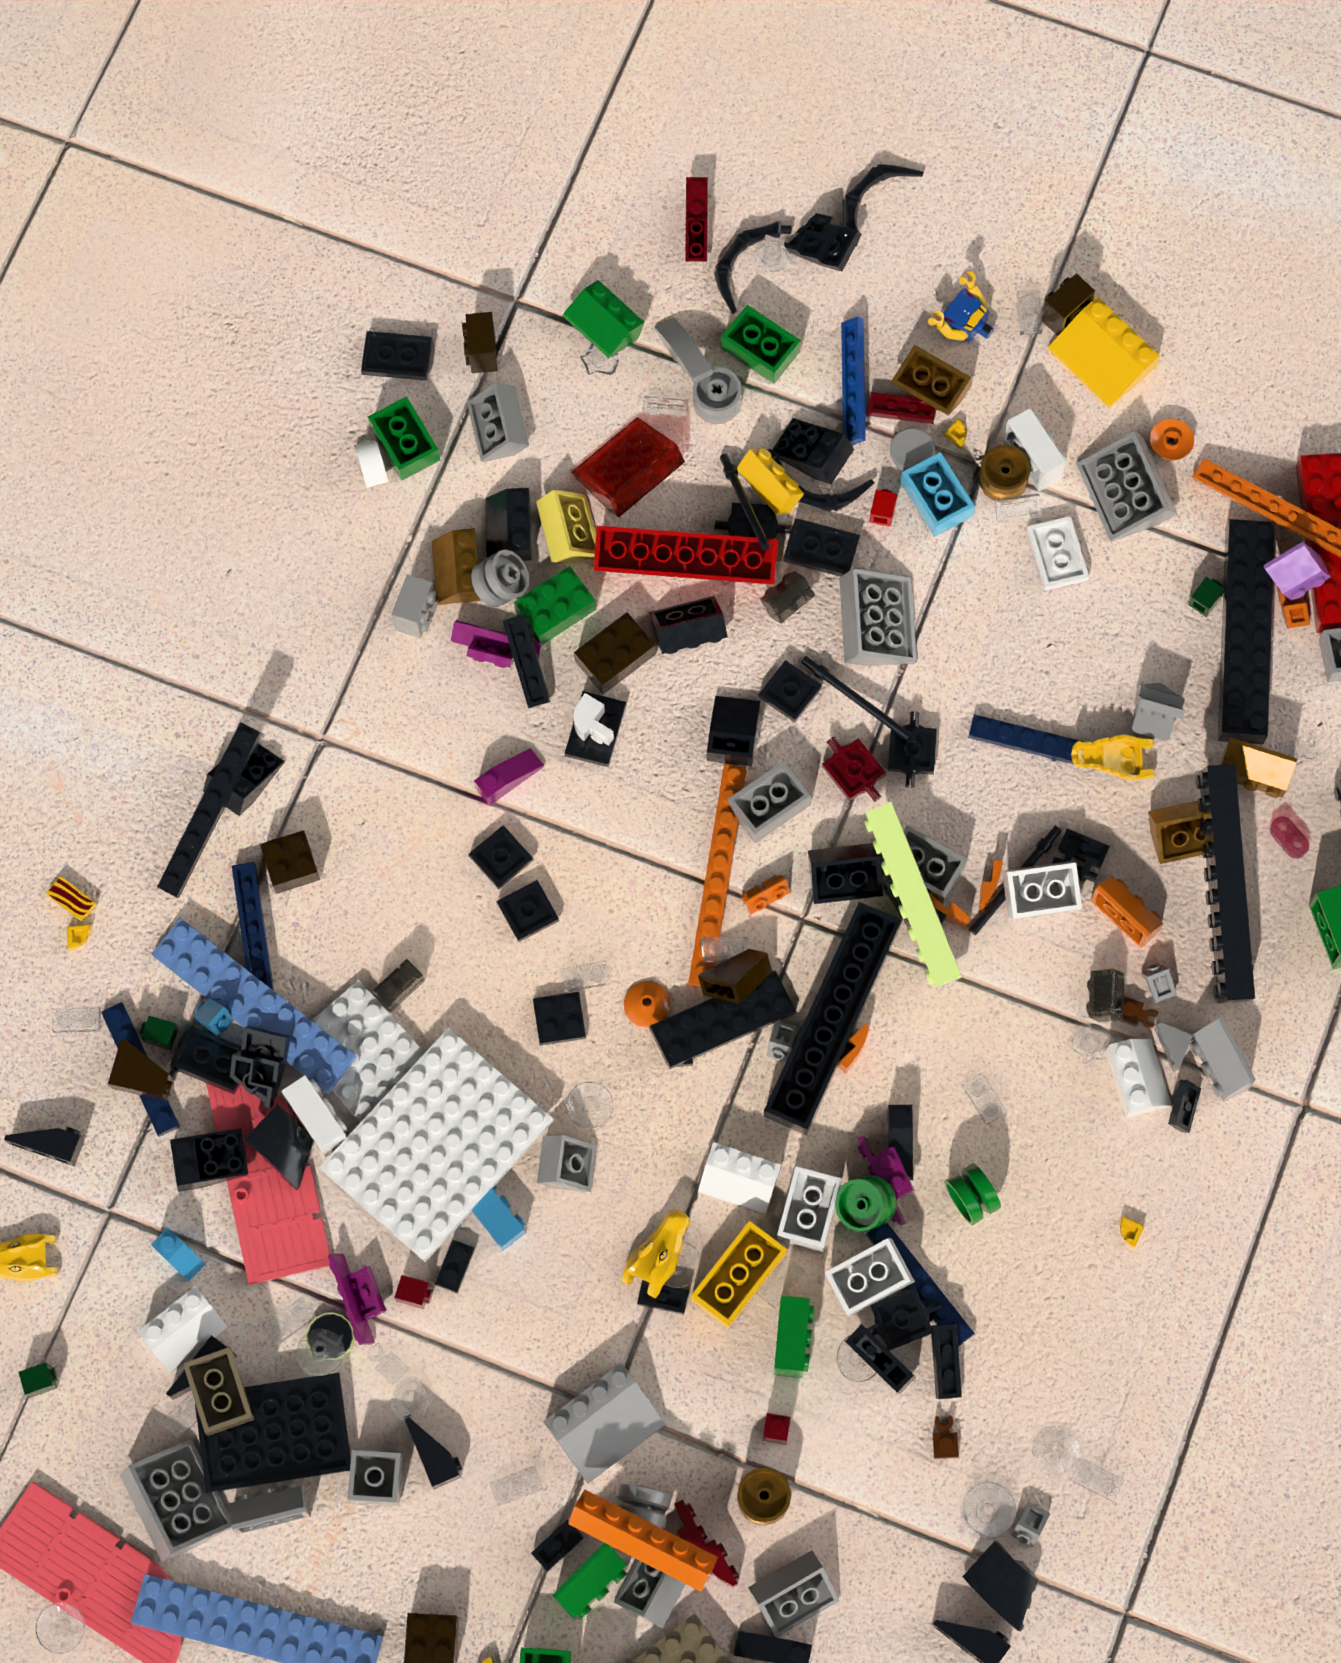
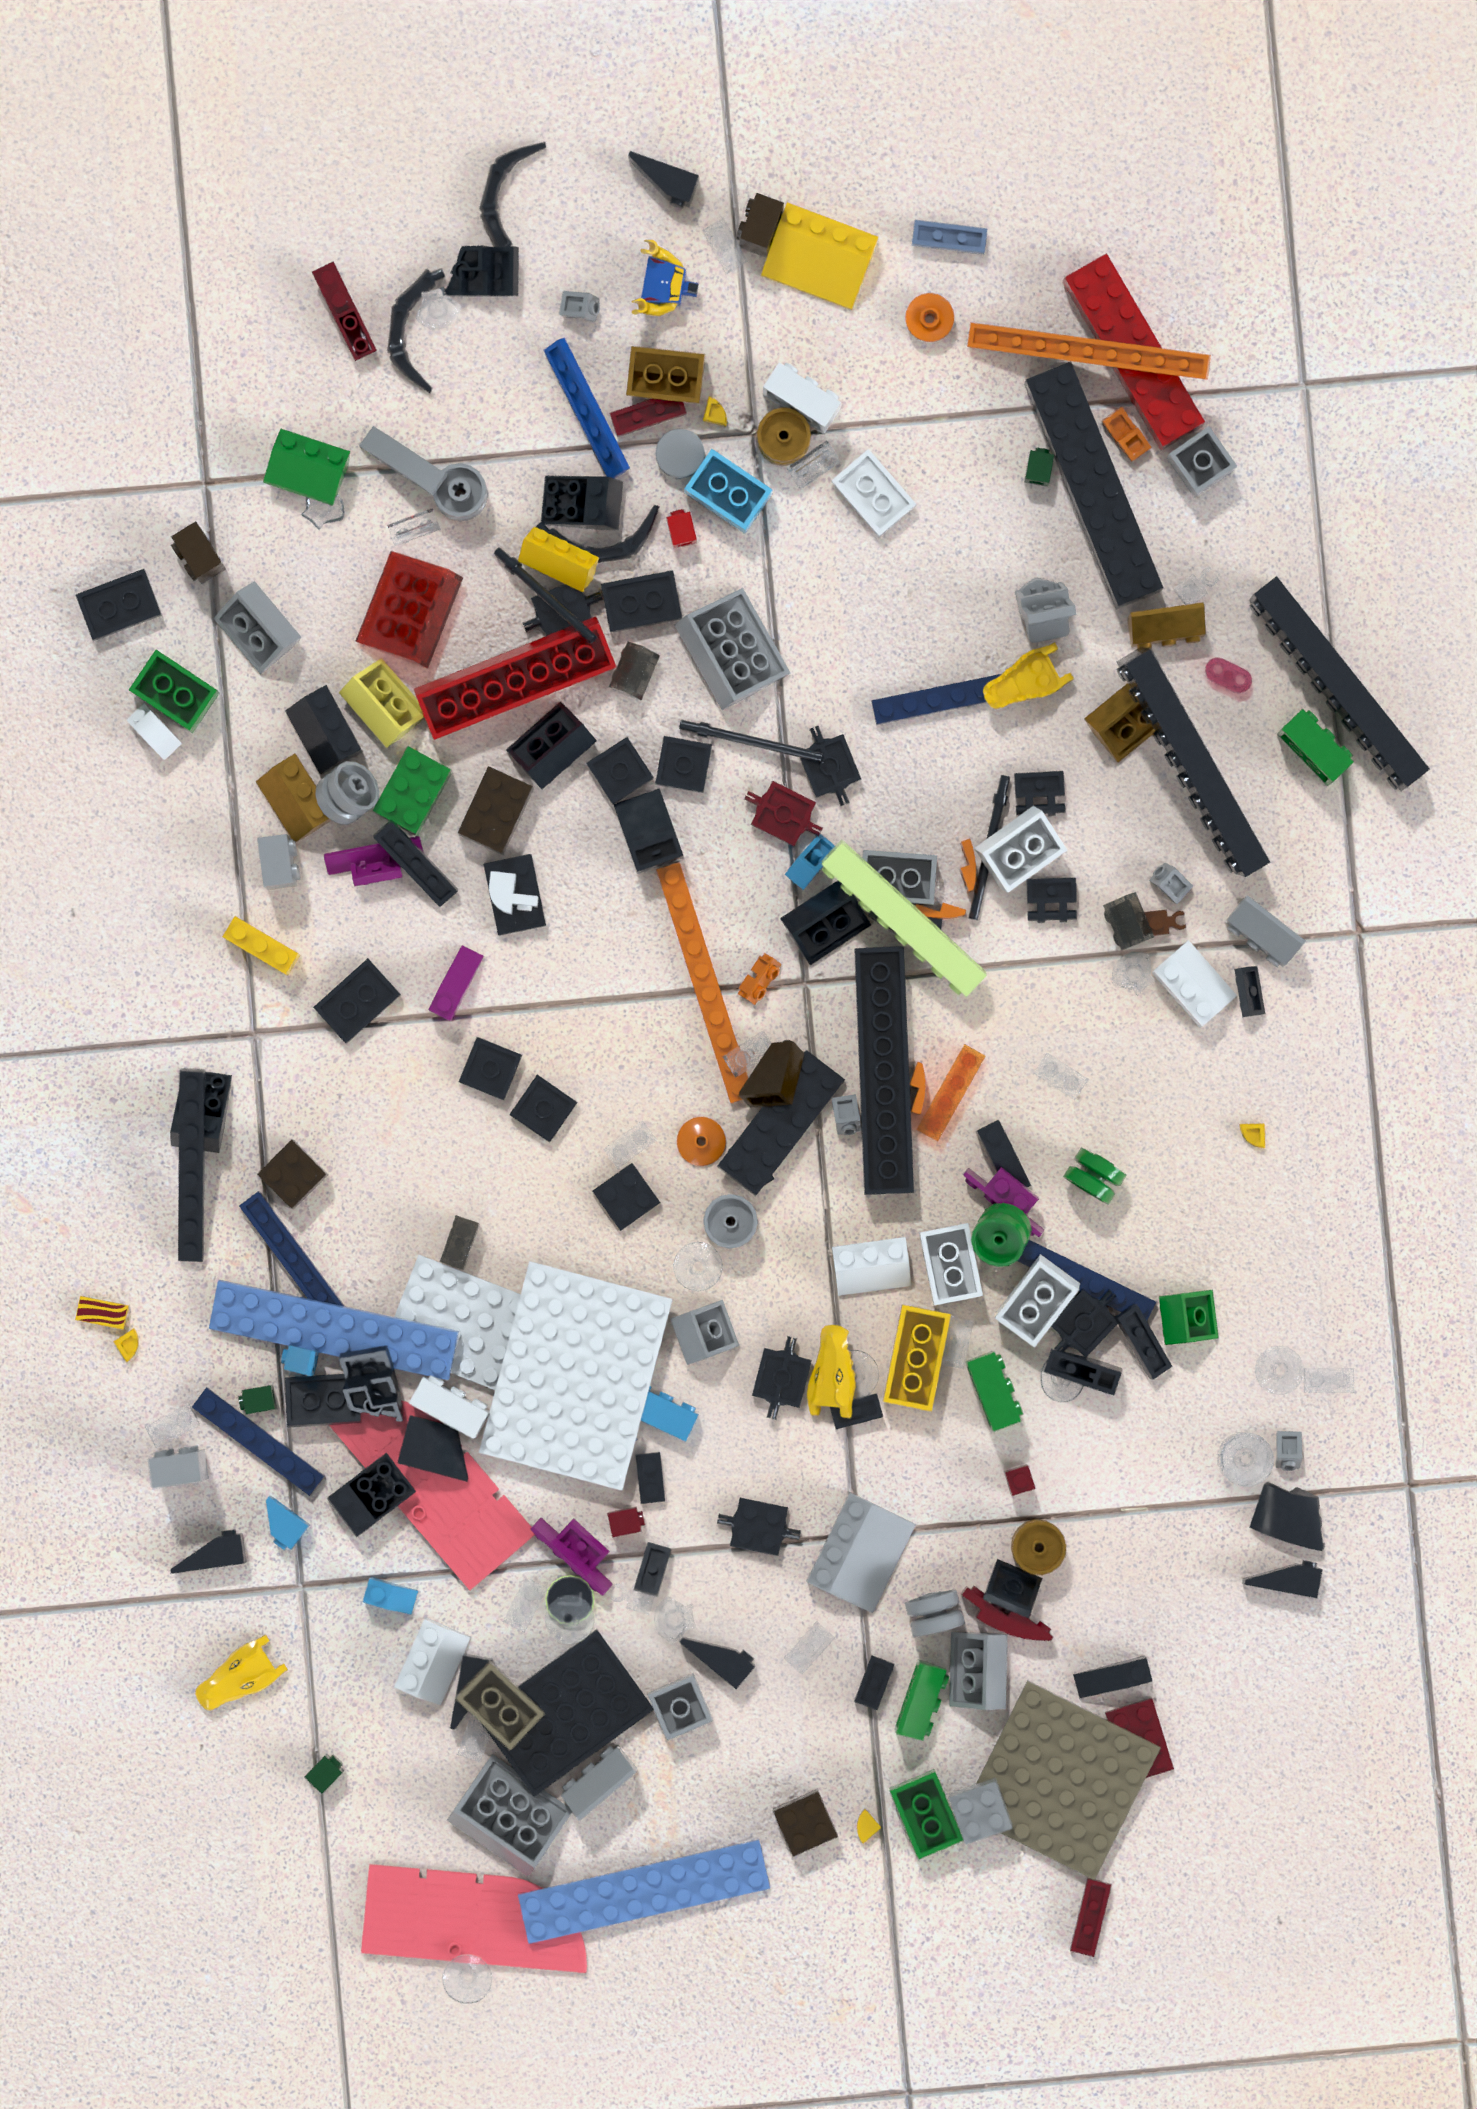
camera: 30 degrees left, 15 degrees up
dark brown slope [108,1039,174,1101] -> none
orange brick [568,1489,718,1592] -> none
green brick [721,305,801,384] -> none
light grey slope [727,761,811,843] -> none
light grey slope [748,1550,840,1637] -> none
reddish brown plate [932,1415,959,1459] -> none
light grey slope [1076,431,1178,542] -> none
orange slope [1091,876,1163,949] -> none
light grey slope [1154,1022,1193,1072] -> none
slope [1263,542,1330,600] -> none
none -> light grey brick [148,1445,209,1488]
none -> yellow brick [222,916,300,976]
none -> dark azure slope [266,1495,310,1550]
none -> black plate [313,958,401,1044]
none -> light grey bracket [559,291,600,322]
none -> black plate [586,737,654,805]
none -> black slope [628,151,699,208]
none -> black plate [634,1542,671,1597]
none -> light grey wheel [703,1194,758,1248]
none -> black plate [717,1498,801,1556]
none -> black plate [752,1336,812,1420]
none -> dark azure slope [784,834,835,890]
none -> sand blue plate [912,220,987,254]
none -> clear orange plate [916,1044,986,1142]
none -> black plate [983,1559,1043,1618]
none -> black plate [1026,878,1077,923]
none -> green slope [1159,1290,1219,1345]

